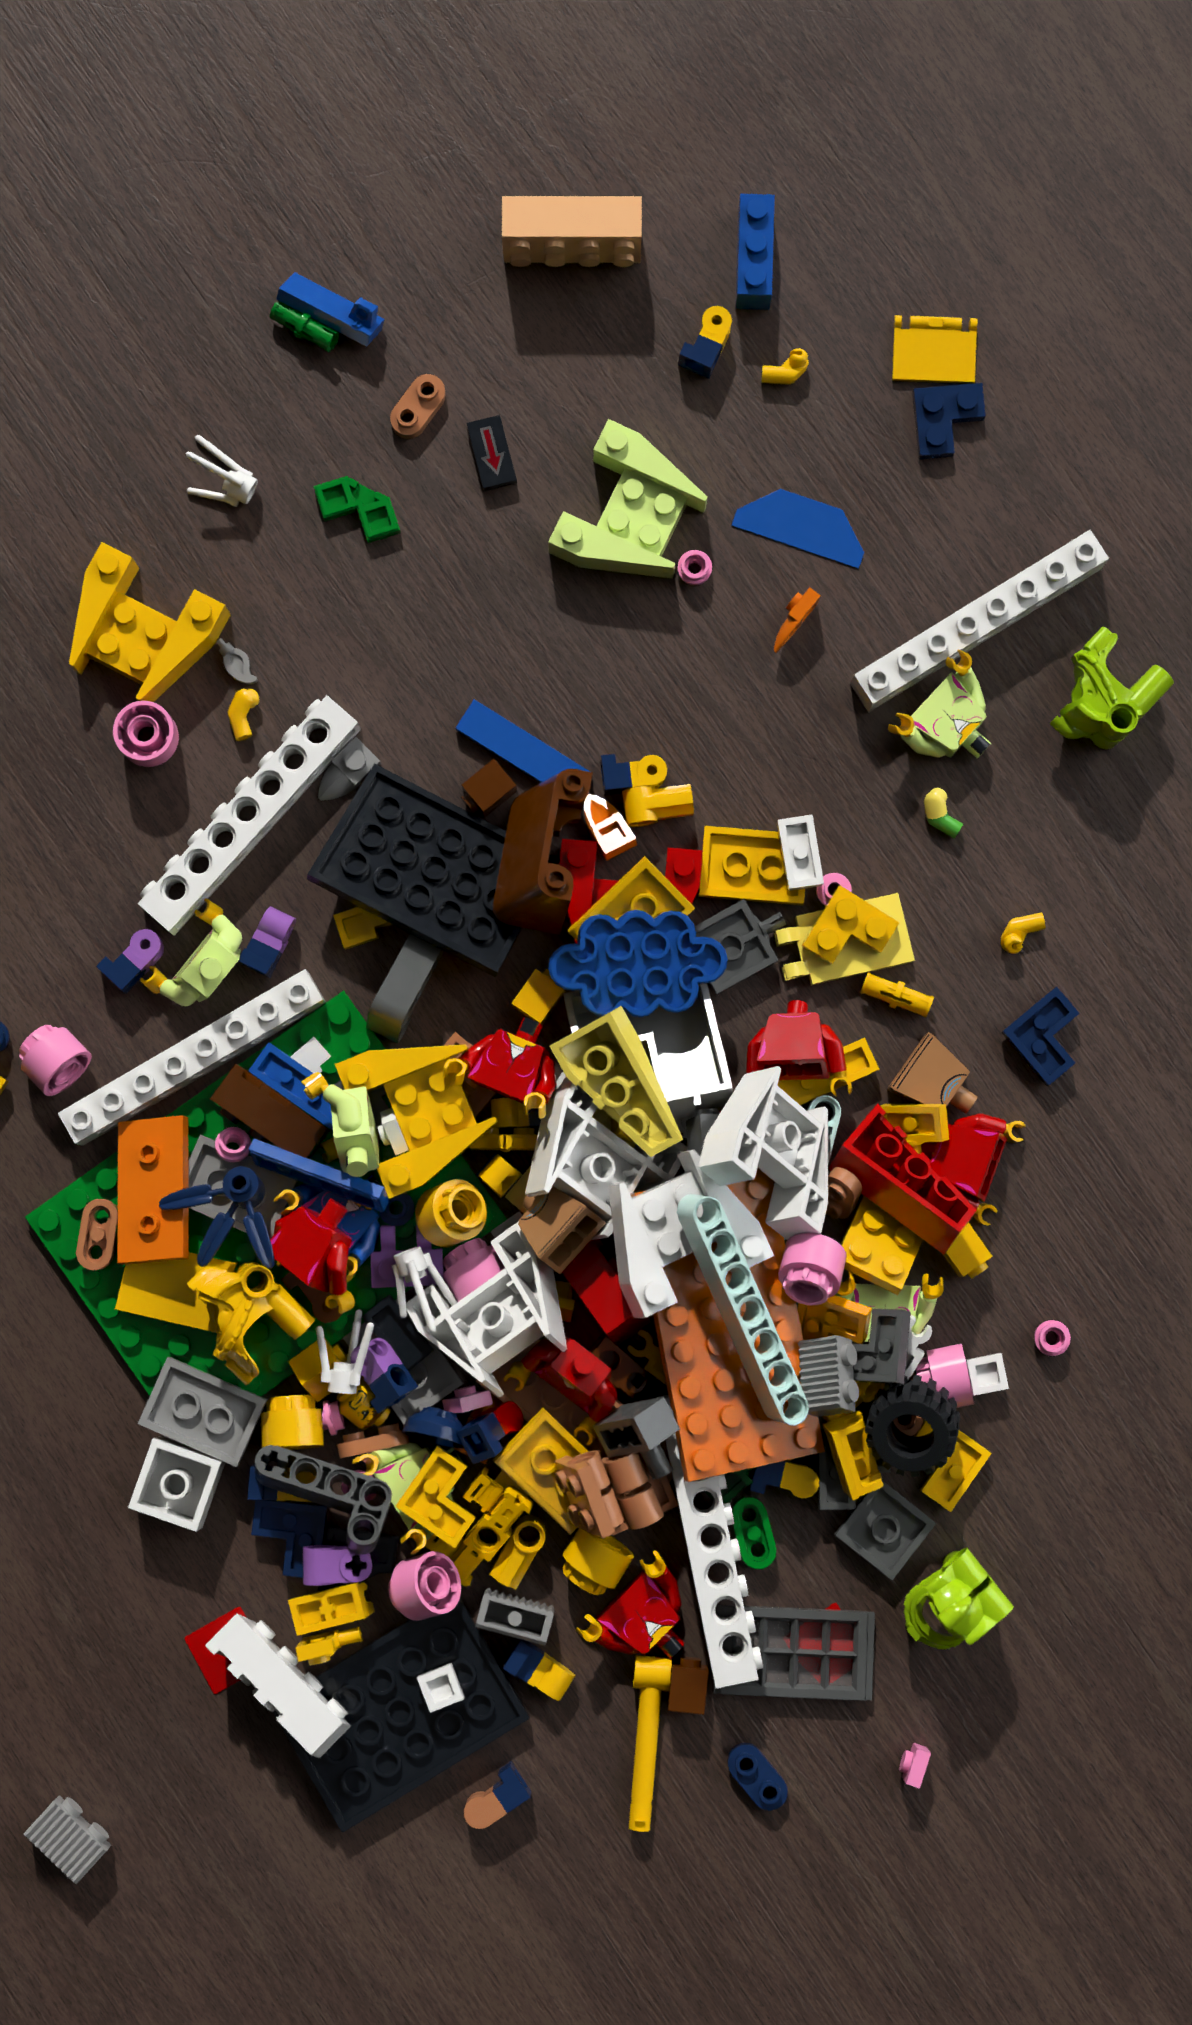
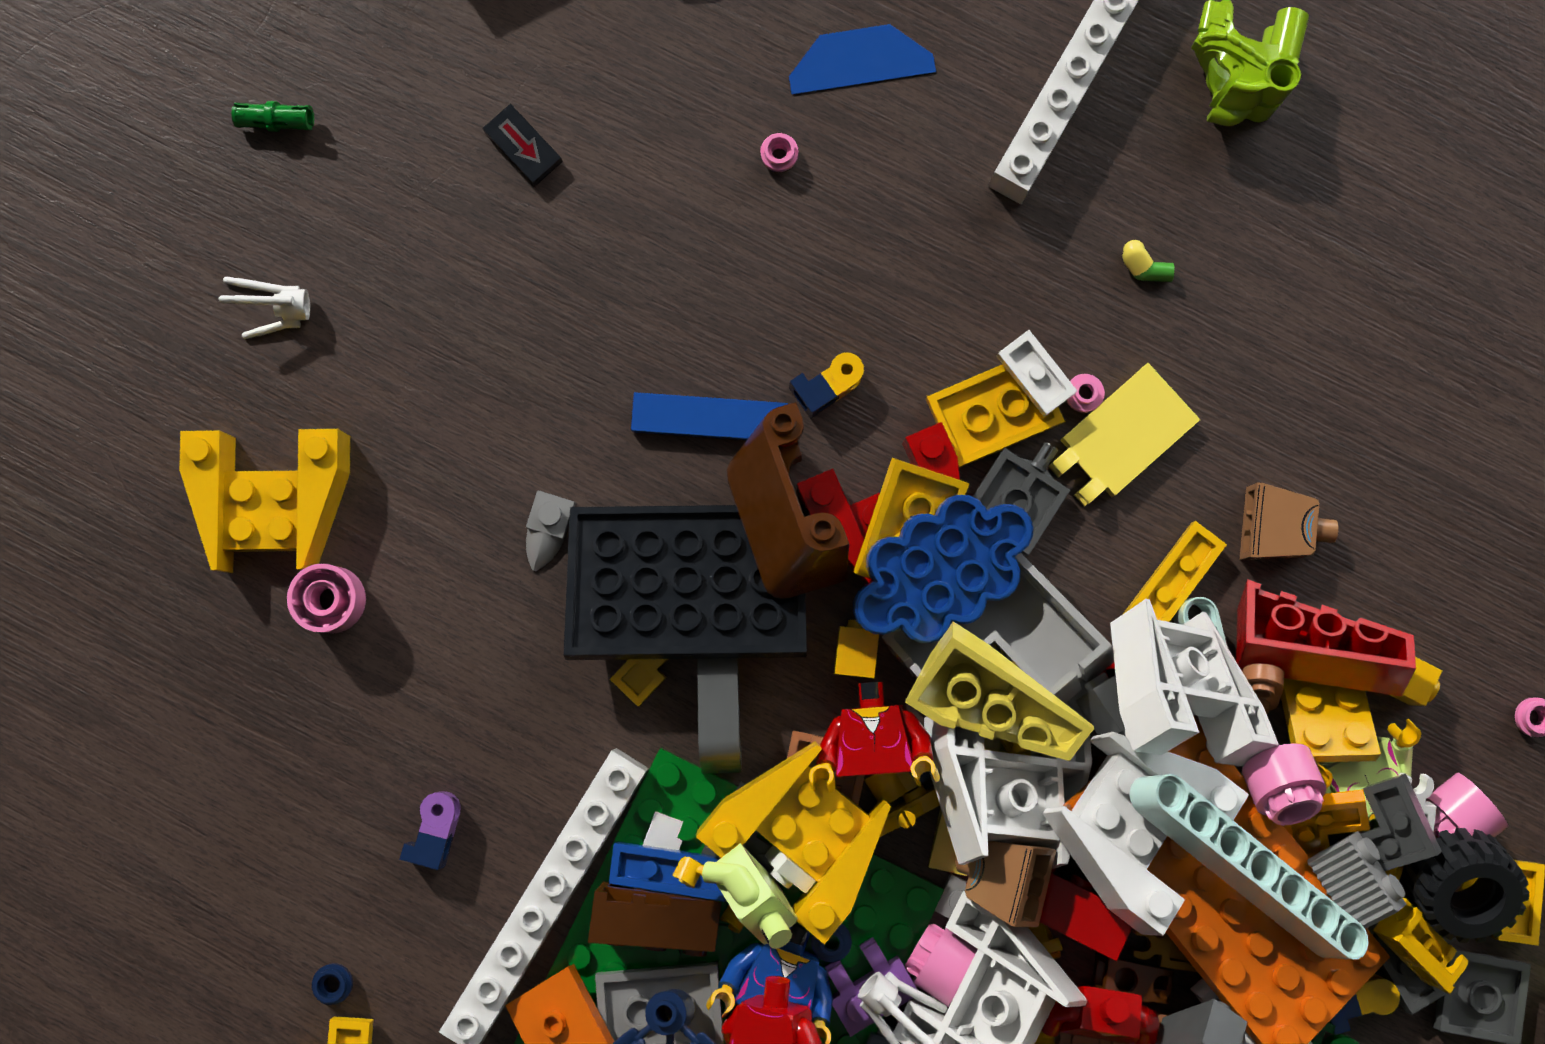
camera: 25 degrees left, 0 degrees up
bright pink piece [19,1025,92,1096] -> none
white brick [138,695,361,936] -> none
yellowish green torso [140,898,242,1006] -> none
bright pink plate [215,1127,251,1162] -> none
light grey piece [216,638,258,685] -> none
yellow arm [227,688,259,741] -> none
leg [238,906,296,978] -> none
blue tile [248,1139,389,1212] -> none
blue hinge [276,272,385,347] -> none
green tile [314,476,401,543] -> none
nougat plate [390,374,446,439] -> none
yellow piece [415,1179,487,1247] -> none
reddish brown brick [461,759,517,817] -> none
yellow leg [476,1151,523,1198] -> none
yellowish green wedge [548,419,708,578] -> none
plate [584,794,637,861] -> none
yellow piece [622,784,694,827] -> none
torso [746,1000,852,1097] -> none
orange plate [774,587,821,653] -> none
yellow plate [801,885,900,964] -> none
yellow pin [860,972,934,1018] -> none
yellow plate [880,1104,949,1154] -> none
yellowish green torso [888,649,991,759] -> none
red torso [921,1113,1025,1226] -> none
white plate [966,1353,1009,1396] -> none
yellow arm [1001,912,1046,954] -> none
dark blue plate [1001,987,1080,1086] -> none

